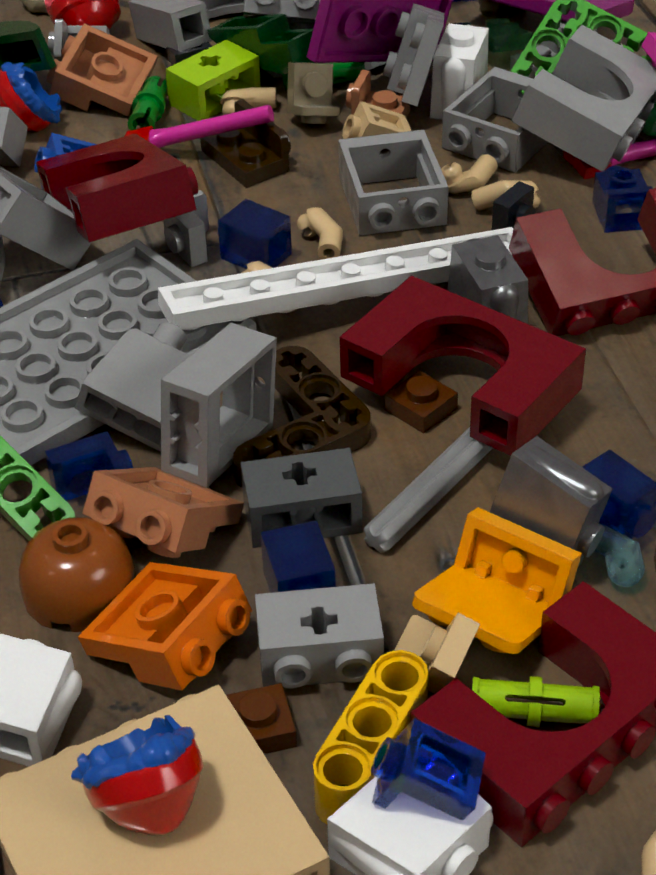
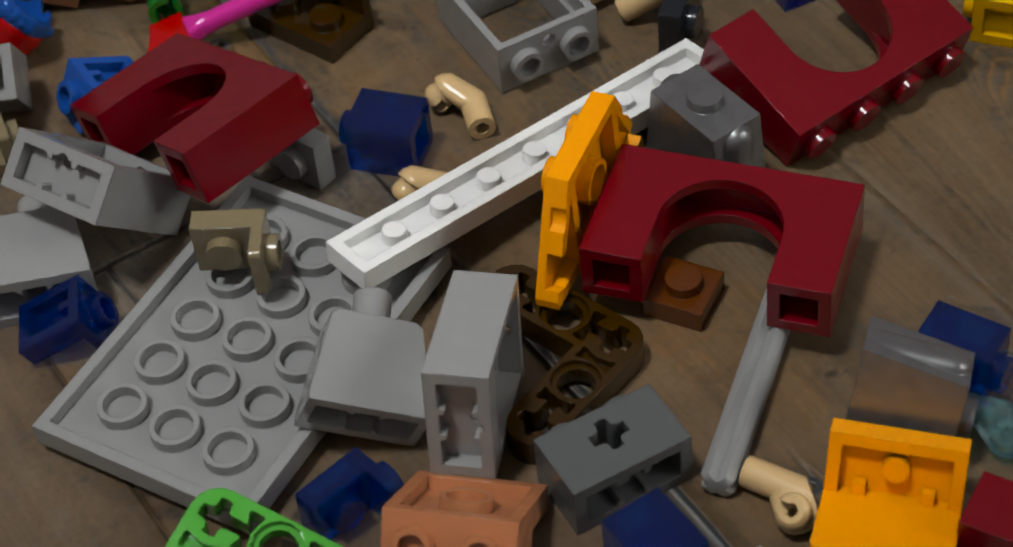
camera: 15 degrees left, 5 degrees up
none -> dark tan bracket [189,208,283,294]
none -> light orange wing [535,91,644,310]
none -> tan arm [738,455,818,535]

